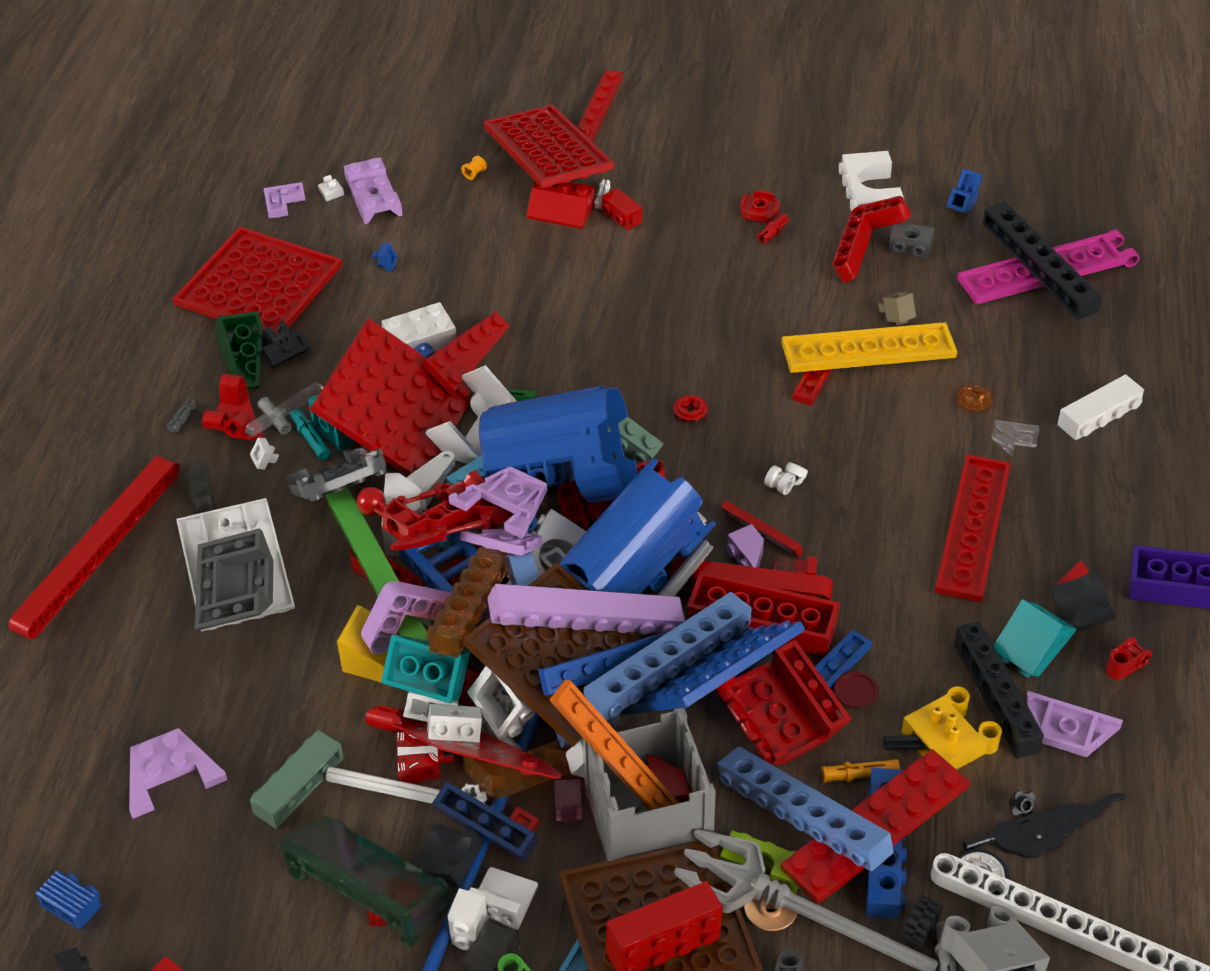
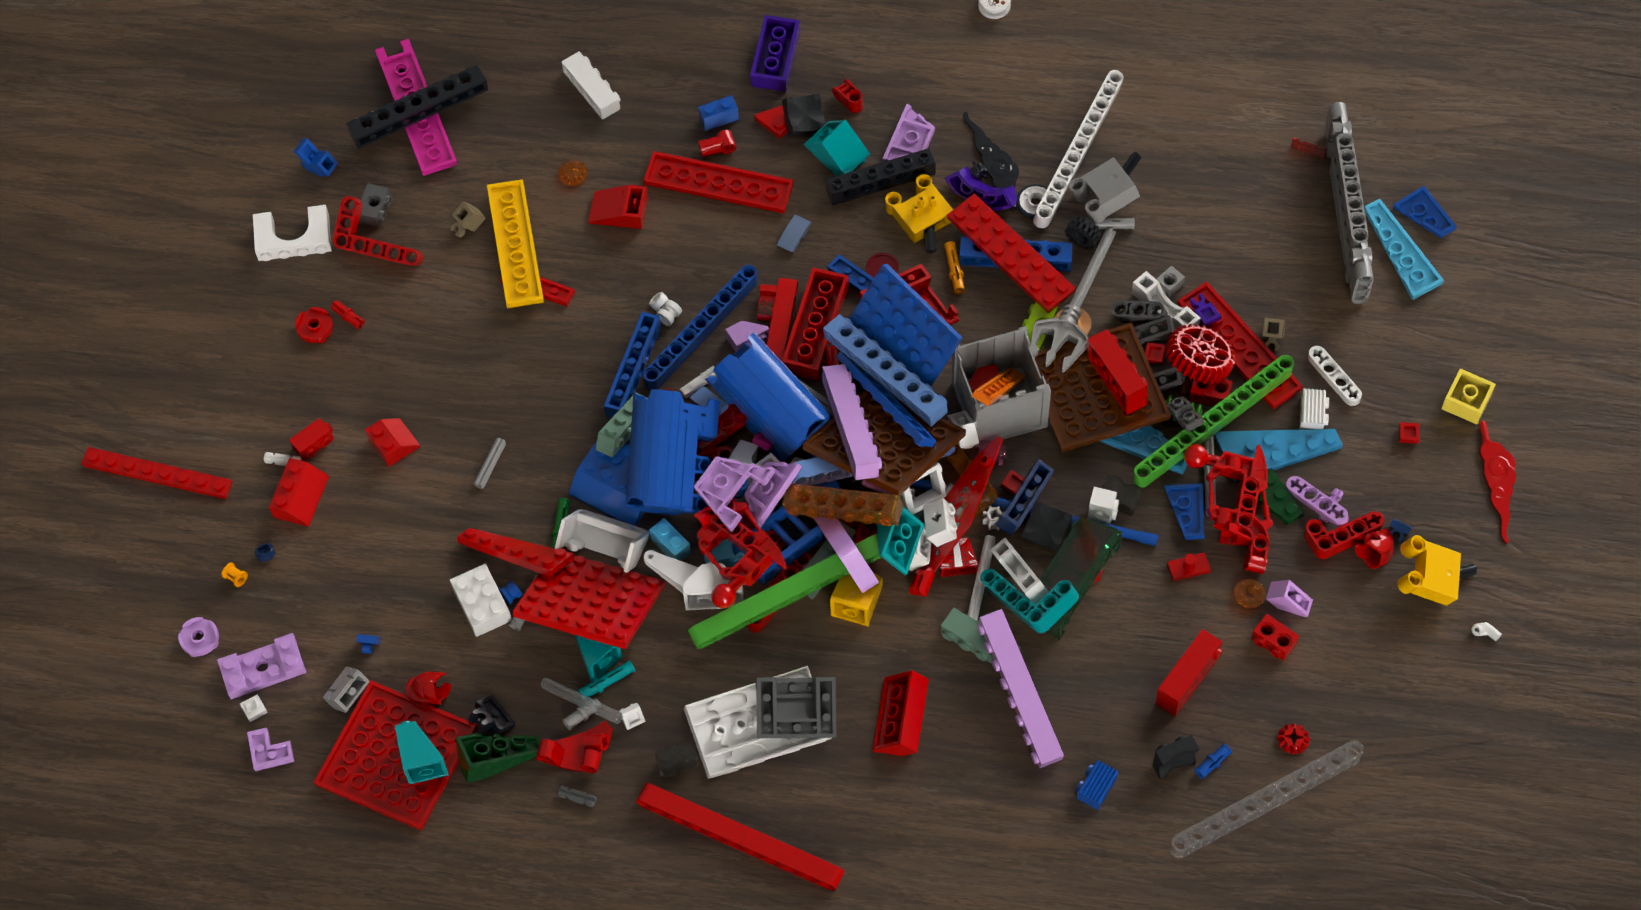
camera: 90 degrees left, 15 degrees up
lavender wing [129,728,227,819] -> none
dark grey plate [285,446,387,501] -> none
white bracket [469,867,538,930] -> none
red plate [483,104,614,188] -> none
red gear [673,395,708,423] -> none
medium blue brick [717,746,894,872] -> none
red tile [720,500,804,558] -> none
clear slope [992,420,1040,456] -> none
none -> lavender plate [178,617,219,657]
none -> dark blue tile [255,543,275,562]
none -> light grey brick [323,666,370,713]
none -> red slope [365,418,421,467]
none -> teal slope [395,721,449,785]
none -> red helmet [405,671,452,705]
none -> light grey axle [474,438,506,489]
none -> red slope [588,185,648,229]
none -> blue brick [604,312,661,419]
none -> blue beam [643,265,758,390]
none -> red piece [698,130,737,157]
none -> blue brick [699,95,739,131]
none -> sand blue slope [777,215,812,254]
none -> red slope [872,670,929,756]
none -> dark purple brick [944,166,1017,211]
none -> lavender brick [977,609,1064,768]
none -> teal beam [980,569,1079,633]
none -> white arch [990,538,1049,604]

